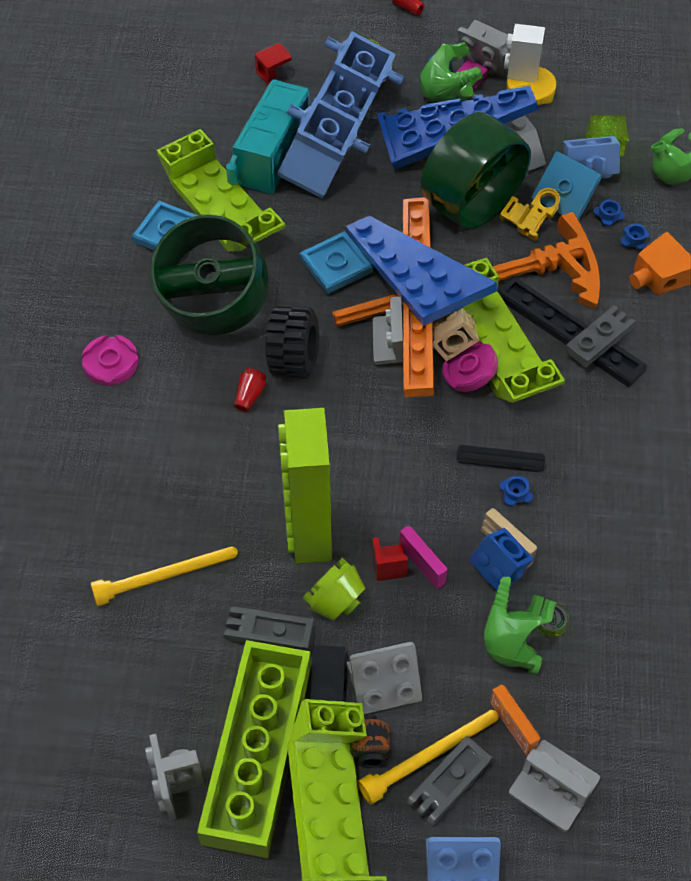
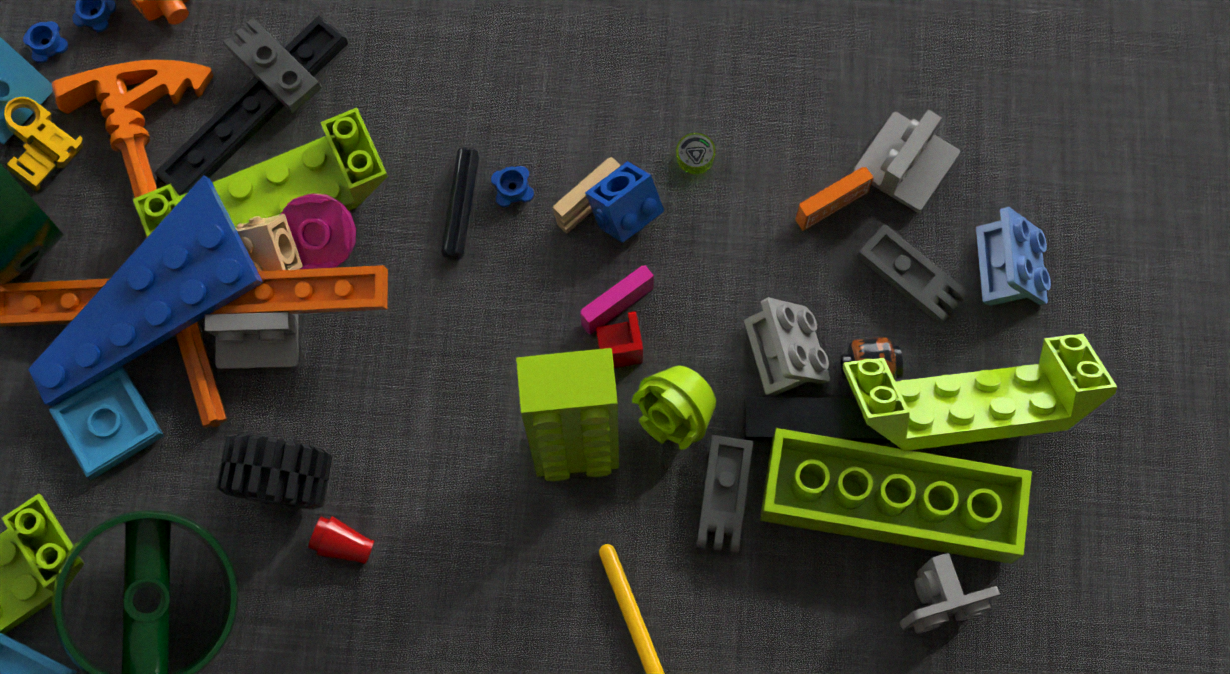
camera: 90 degrees left, 15 degrees up
yellow piece [357,710,499,805] -> none
bright green piece [484,577,556,675] -> none

